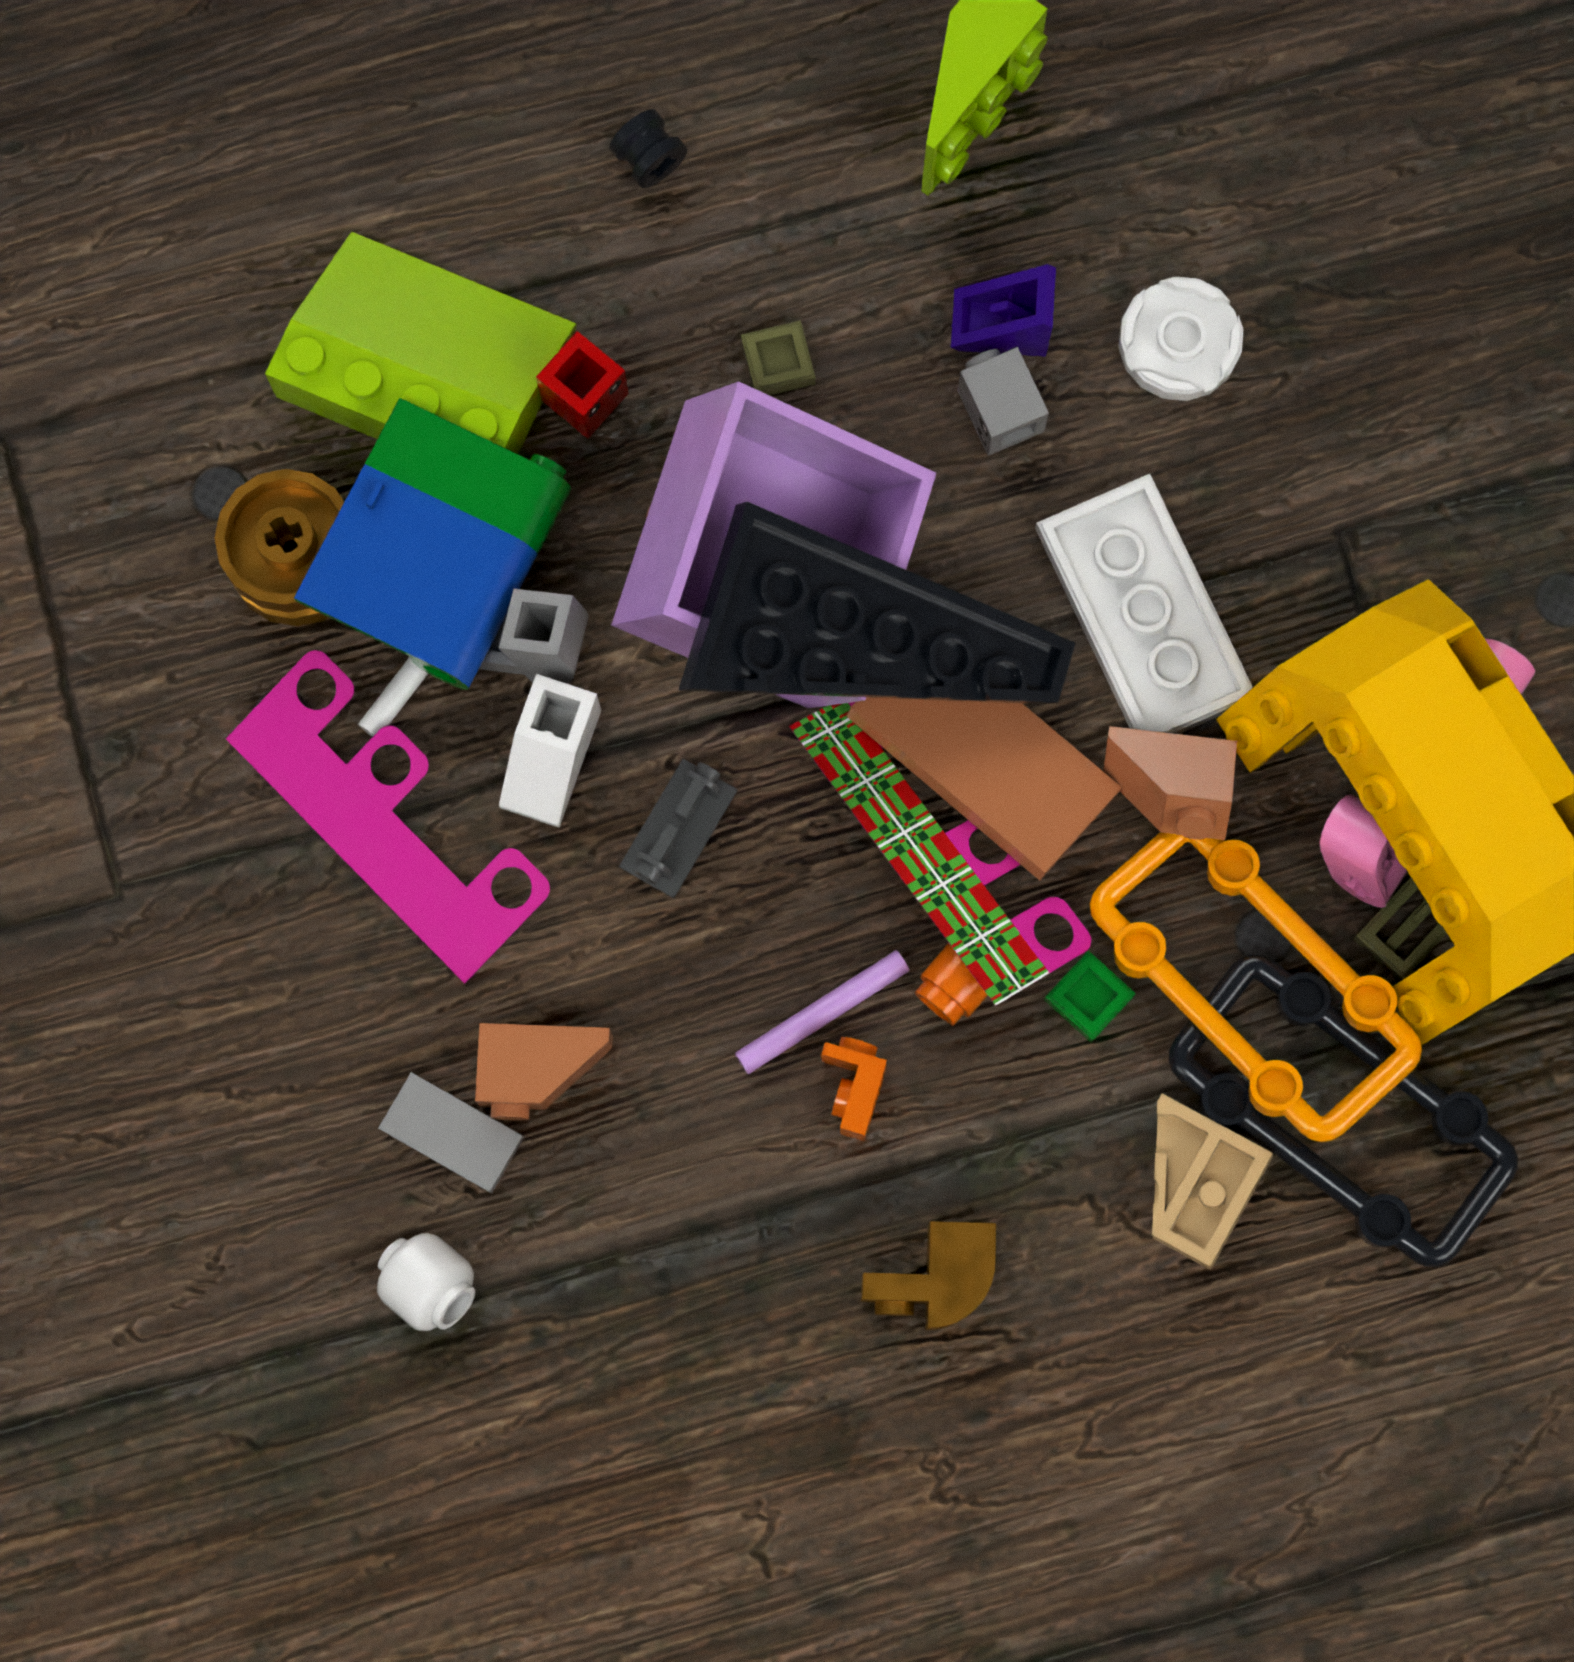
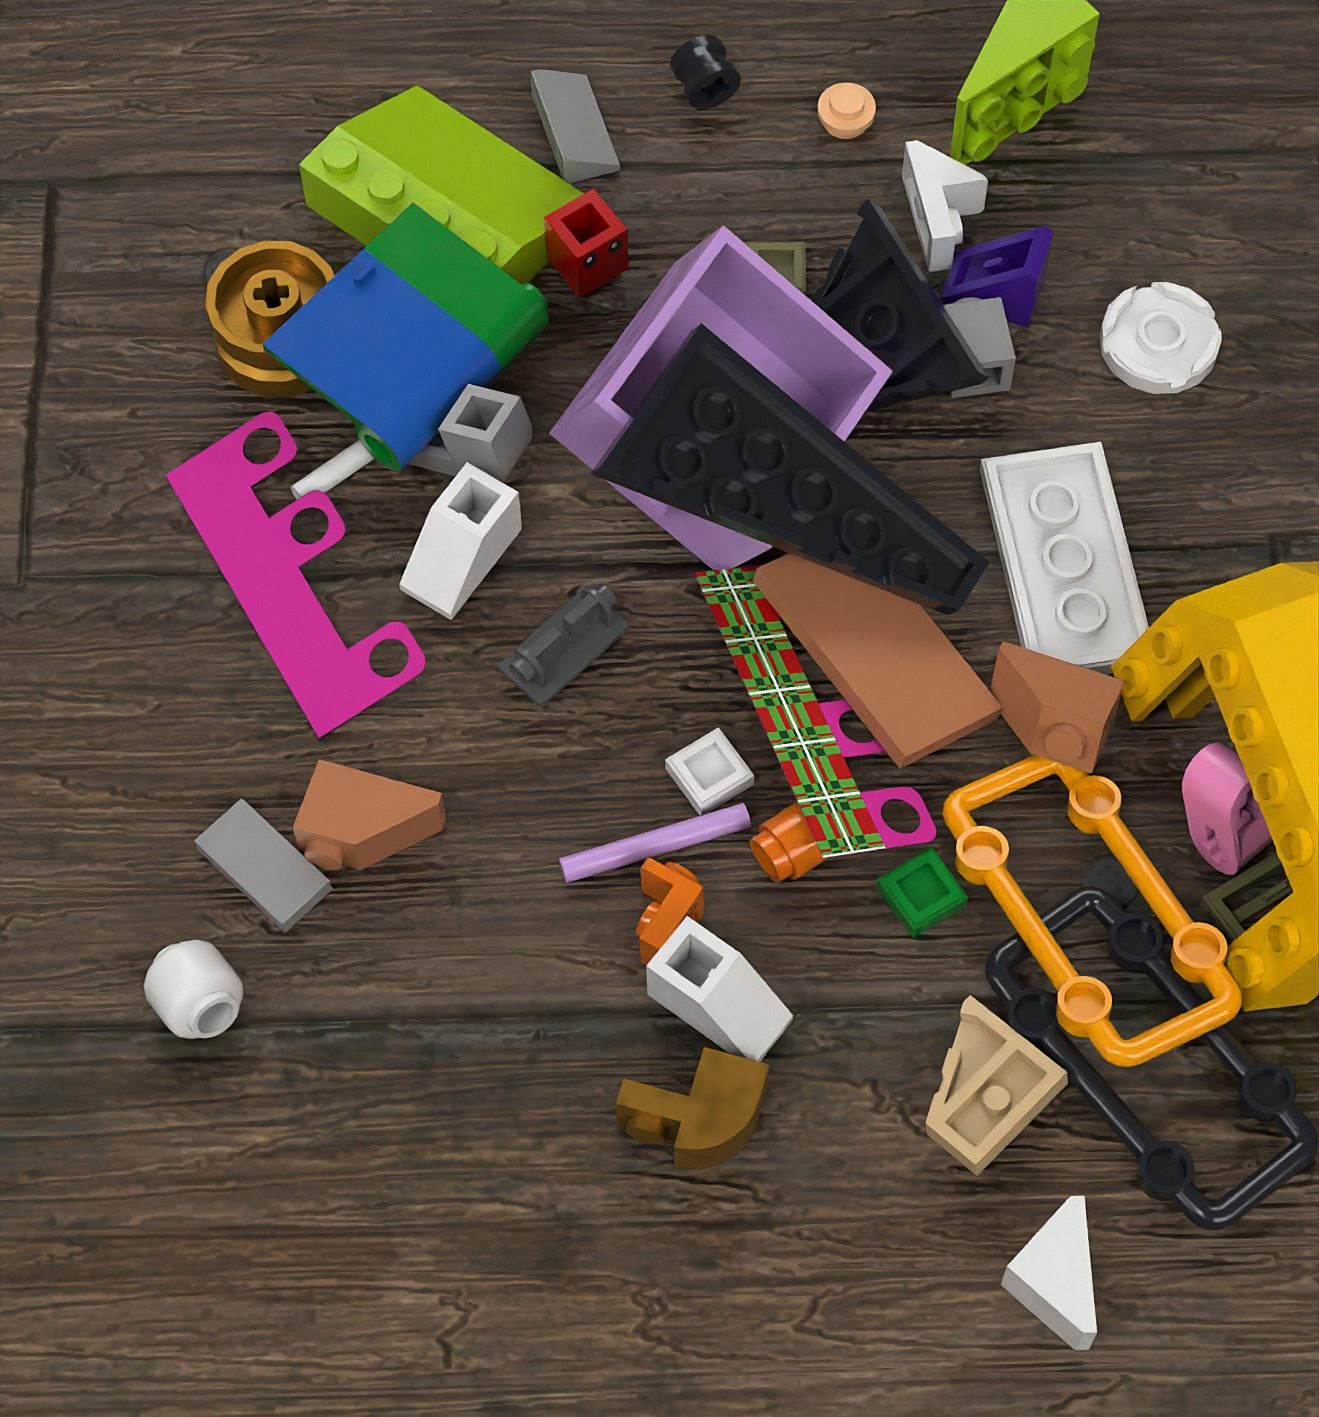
camera: 15 degrees right, 15 degrees down
none -> light grey slope [530,69,620,184]
none -> white slope [646,916,793,1062]
none -> white tile [665,727,754,816]
none -> black wing [811,198,989,411]
none -> light nougat plate [818,83,876,139]
none -> white slope [902,140,988,272]
none -> white slope [1001,1196,1097,1350]

